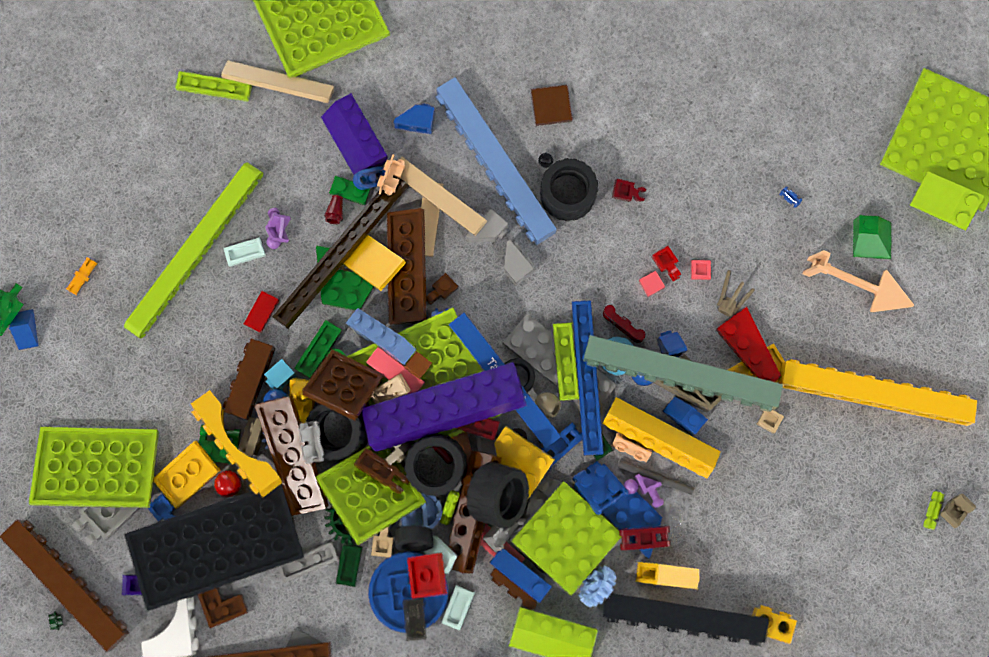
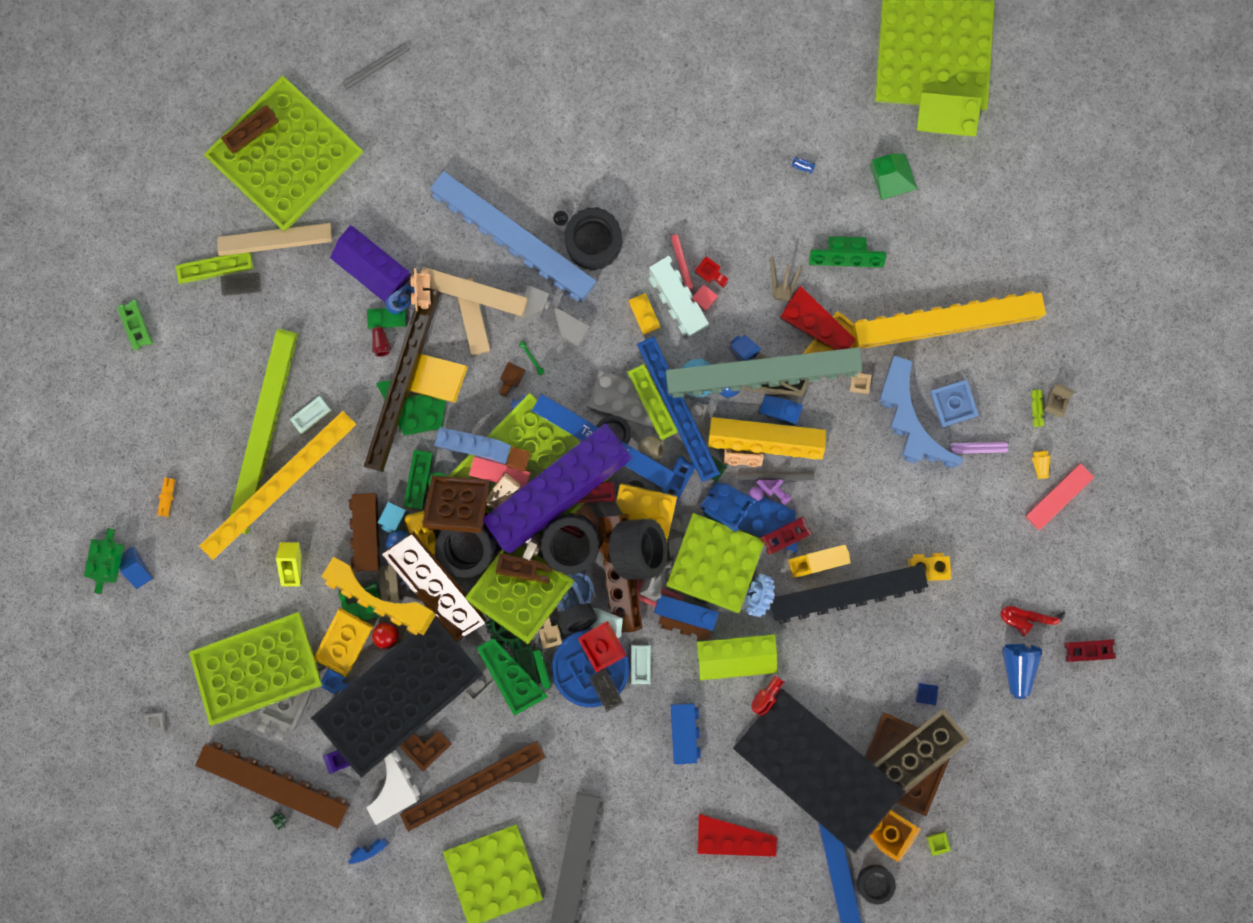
camera: 20 degrees left, 5 degrees up
red tile [243,291,279,333] -> none
medium lavender piece [265,208,291,249] -> none
light grey hinge [298,421,324,464] -> none
reddish brown plate [387,208,427,325] -> none
blue slope [394,104,435,134] -> none
lime axle [440,490,460,525] -> none
reddish brown tile [531,85,573,126] -> none
dark red plate [603,305,646,343] -> none
dark red plate [612,178,647,202] -> none
coral tile [691,260,711,280] -> none
light nougat piece [802,250,914,312] -> none
none -> bright green plate [117,299,153,351]
none -> yellow brick [199,411,357,560]
none -> clear smoke plate [220,272,261,296]
none -> neon yellow slope [276,542,301,586]
none -> green wing [476,638,548,716]
none -> green hinge [519,341,544,375]
none -> green tile [533,649,552,689]
none -> yellow plate [628,293,661,336]
none -> light aqua wedge [648,256,709,338]
none -> coral bar [671,235,693,290]
none -> green bracket [809,236,886,268]
none -> medium blue arch [878,356,963,469]
none -> medium blue plate [929,380,979,428]
none -> lavender axle [951,442,1008,454]
none -> coral tile [1025,464,1094,530]
none -> yellow cone [1031,450,1051,479]

